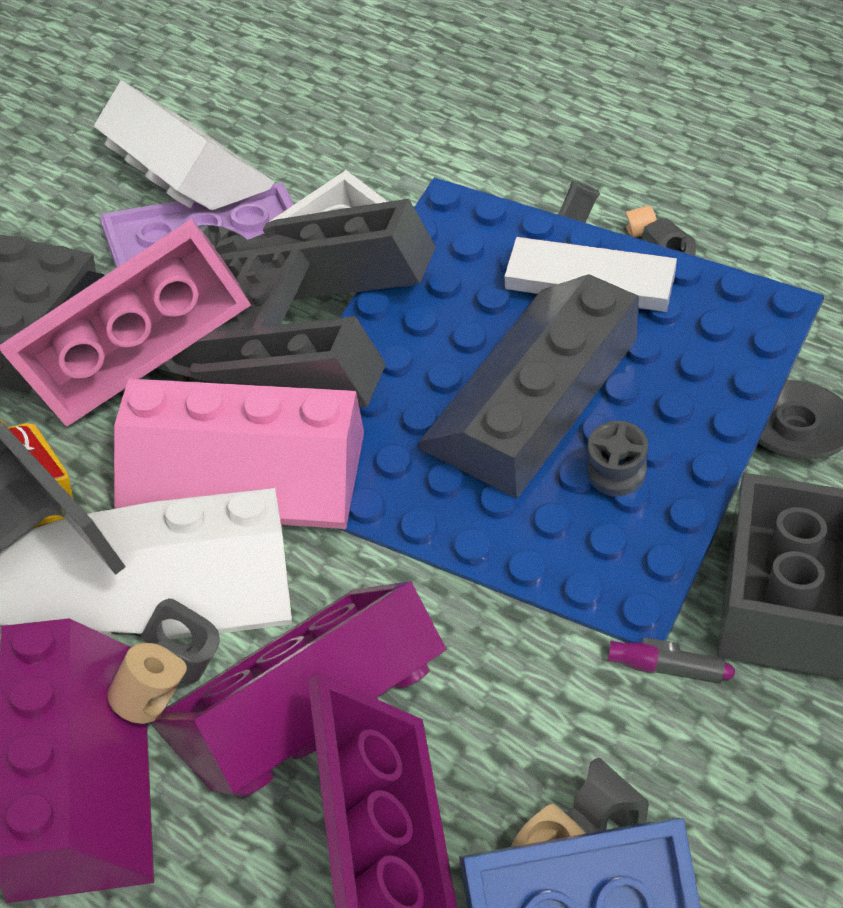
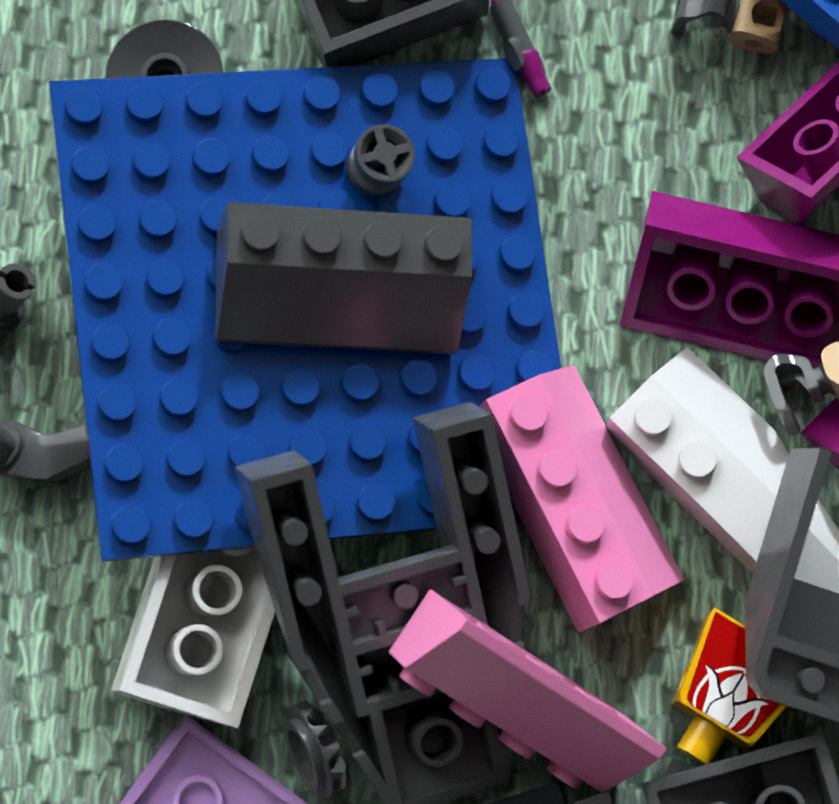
camera: 125 degrees left, 35 degrees up
white tile [504,237,677,312] -> none

